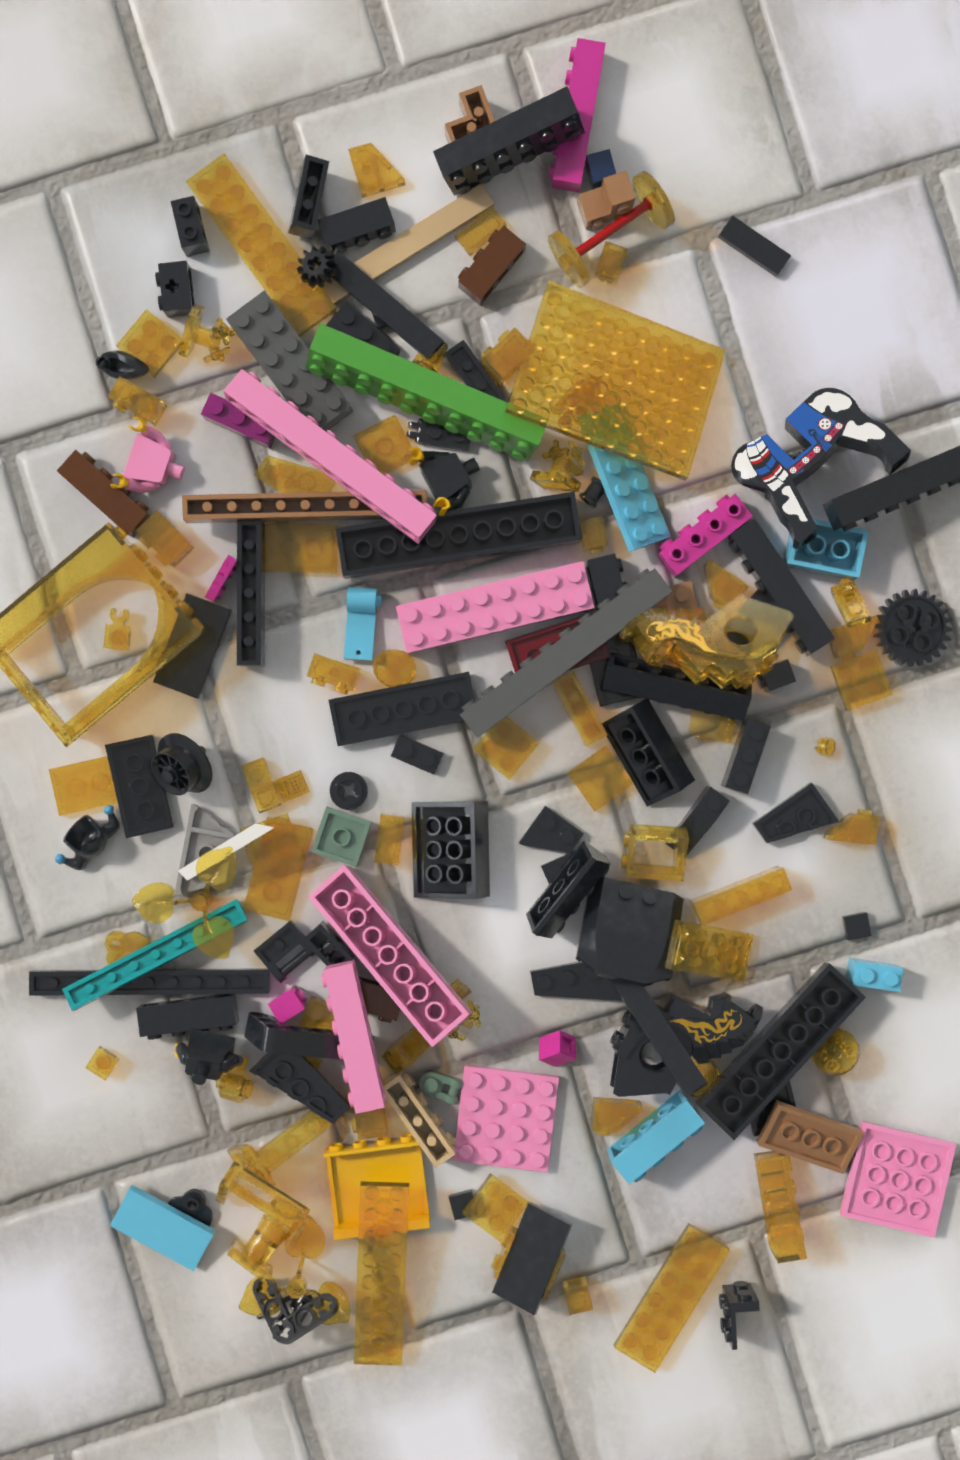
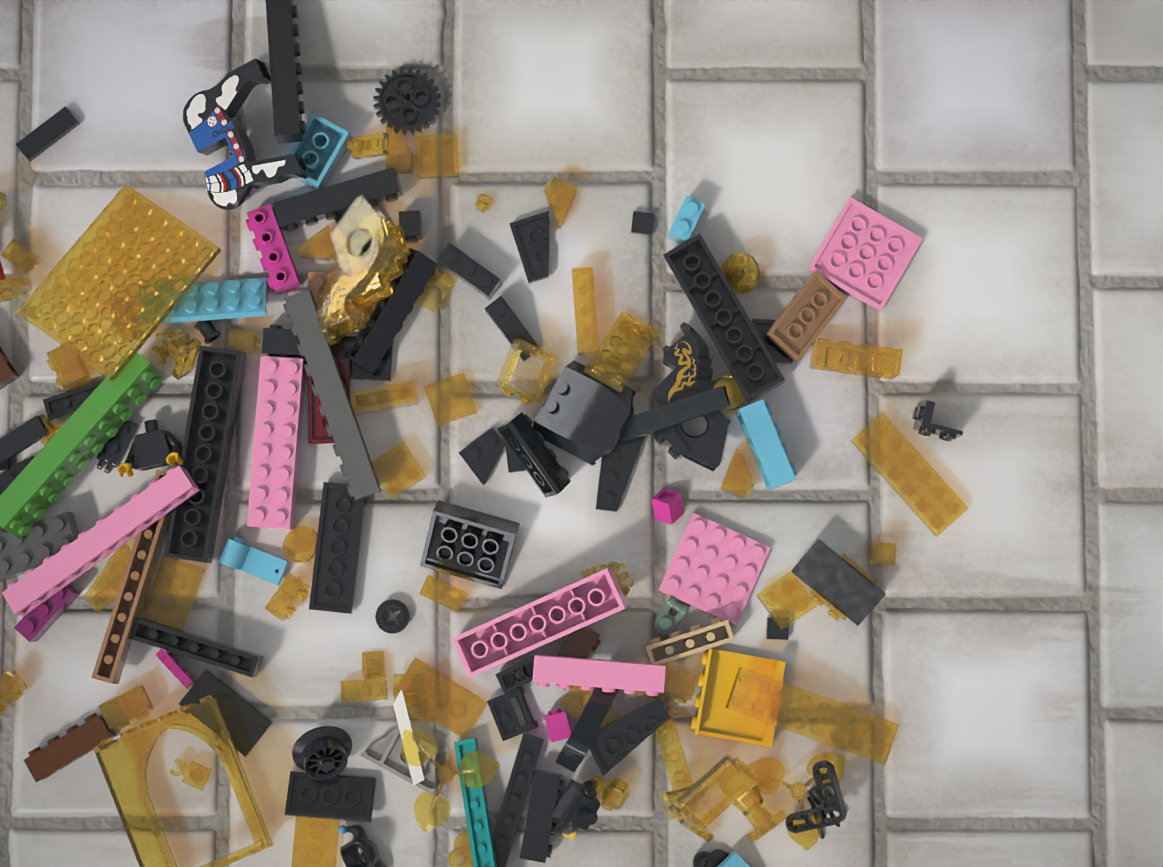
camera: 70 degrees left, 5 degrees down
bright pink torso [110,417,185,493] -> none
sand green plate [311,806,372,867] -> none
clear yellow plate [353,415,414,475] -> none
clear yellow slope [381,1026,431,1074] -> none
black plate [391,734,444,775] -> none
black slope [600,699,695,807] -> none

